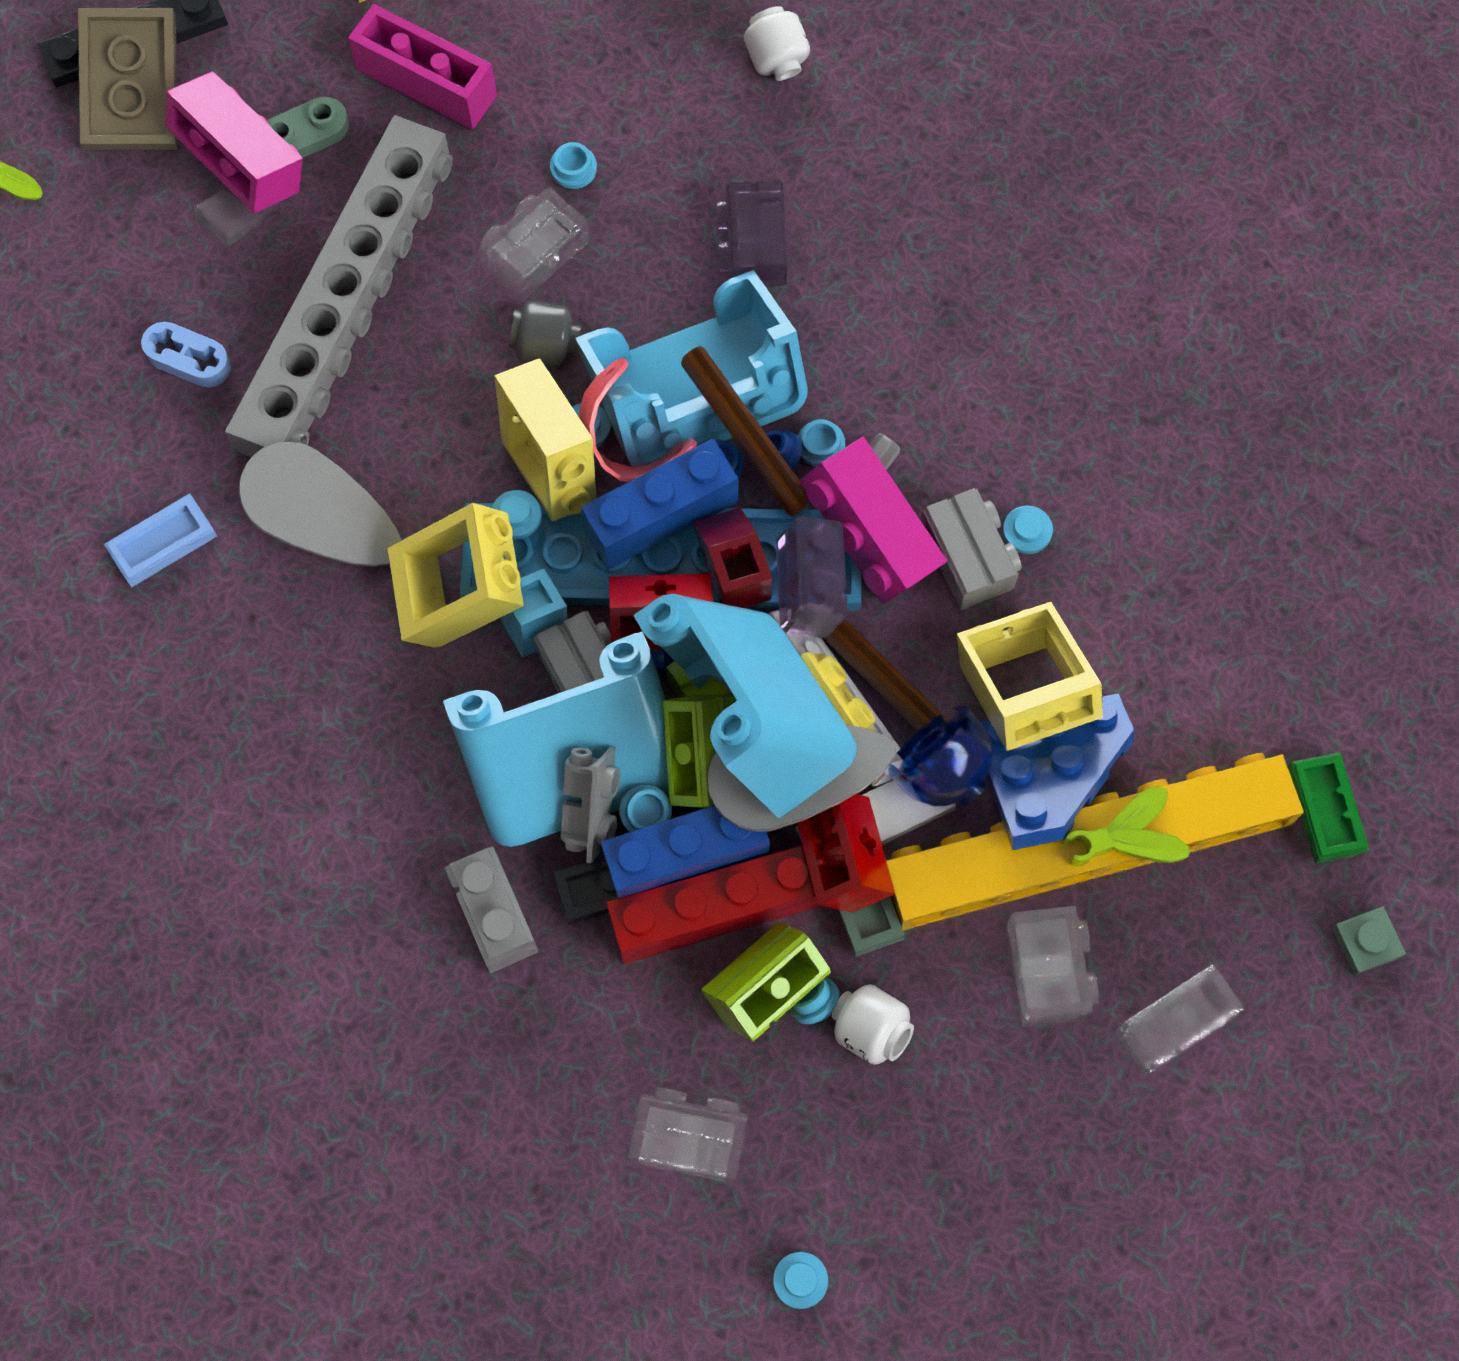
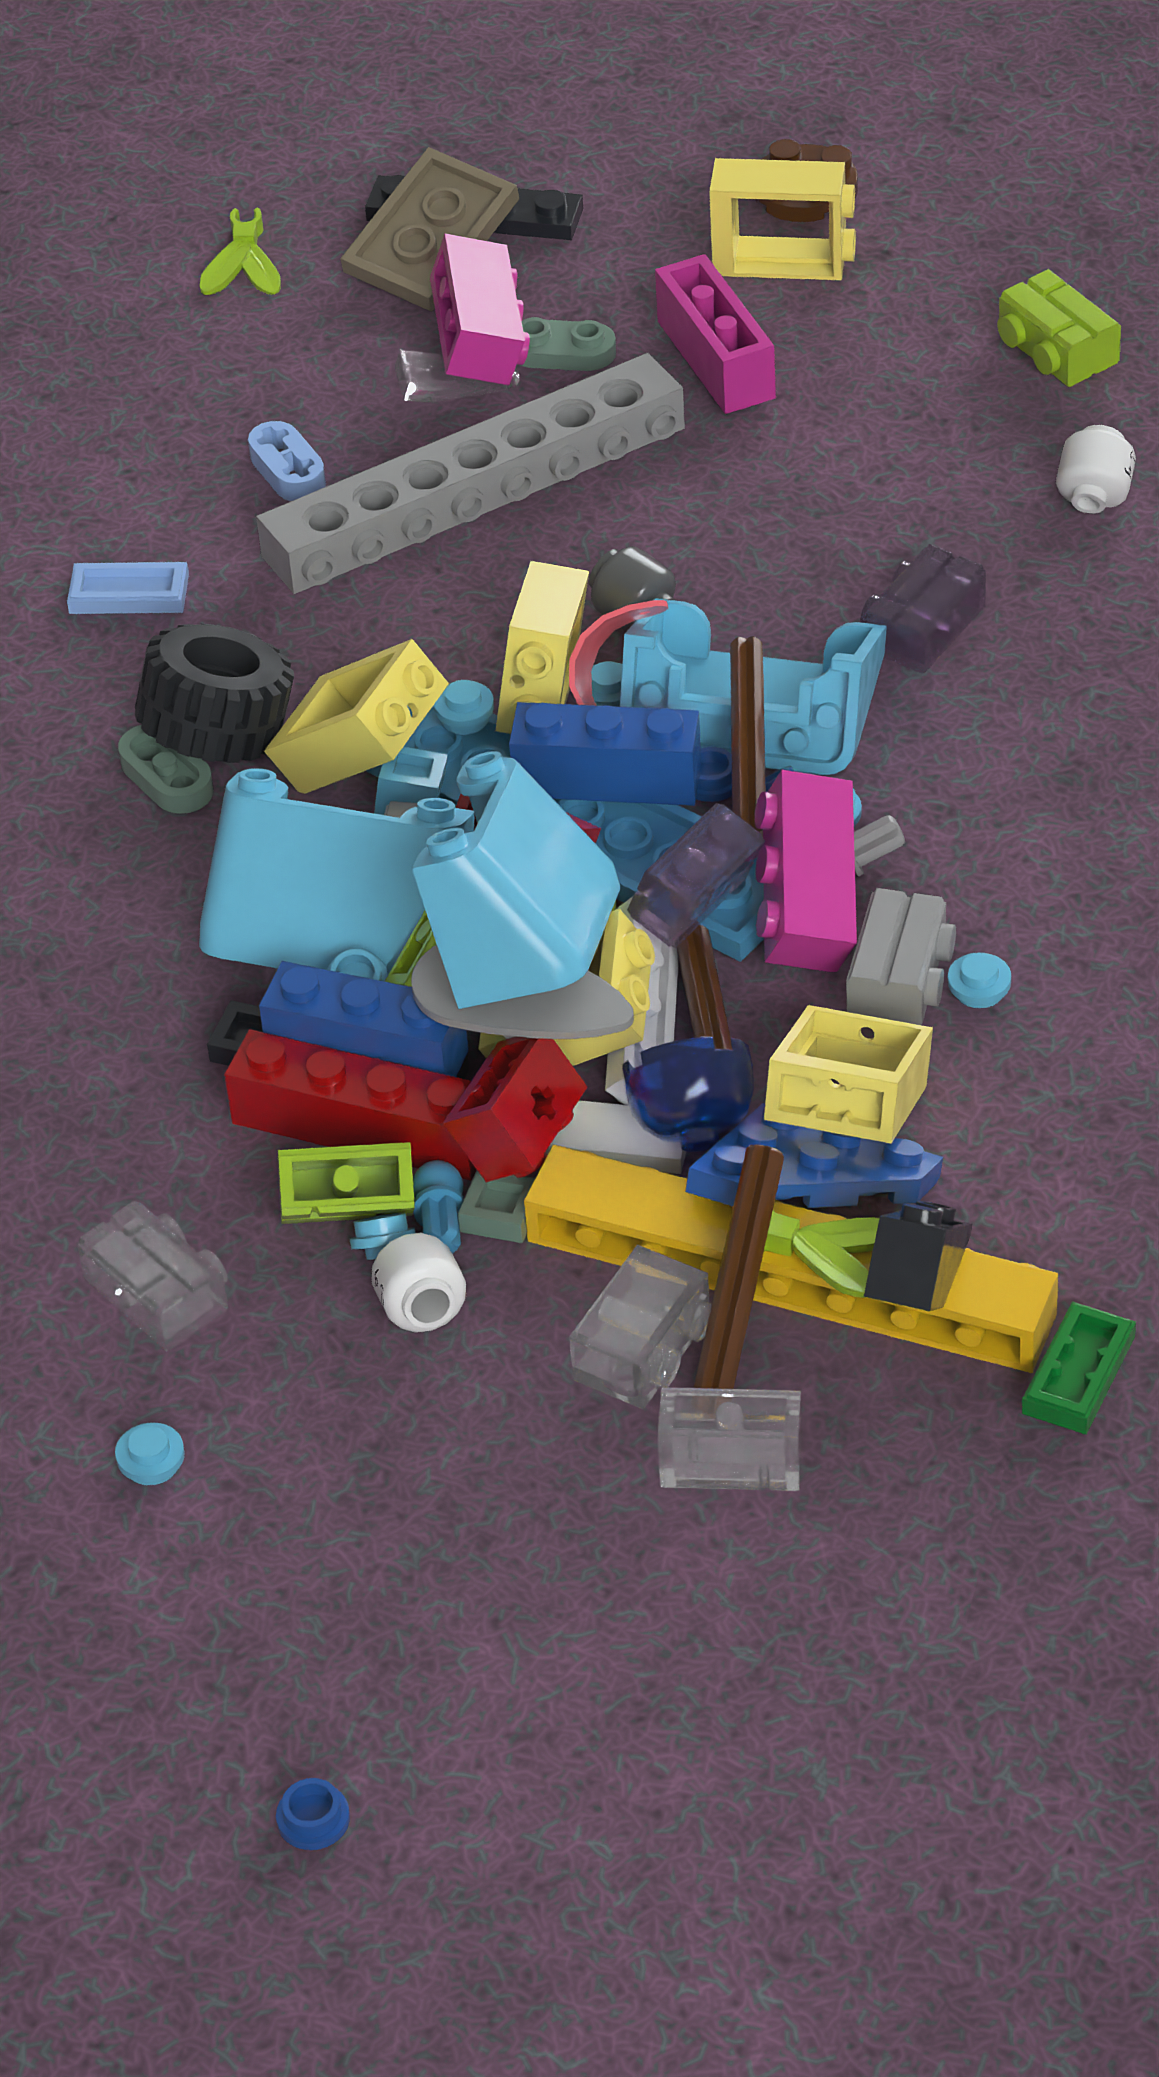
camera: 40 degrees right, 25 degrees down
light grey shield [239,442,402,567] -> none
light grey brick [444,846,538,974] -> none
clear brick [479,187,590,301] -> none
medium azure plate [550,142,597,189] -> none
light grey hinge [560,746,620,863] -> none
dark red slope [693,507,773,608] -> none
sand green plate [1332,906,1406,976] -> none
none -> sand green plate [118,725,214,814]
none -> black tyre [135,623,294,763]
none -> dark azure axle [413,1160,464,1254]
none -> reddish brown axle [691,1144,784,1411]
none -> black slope [864,1201,973,1311]

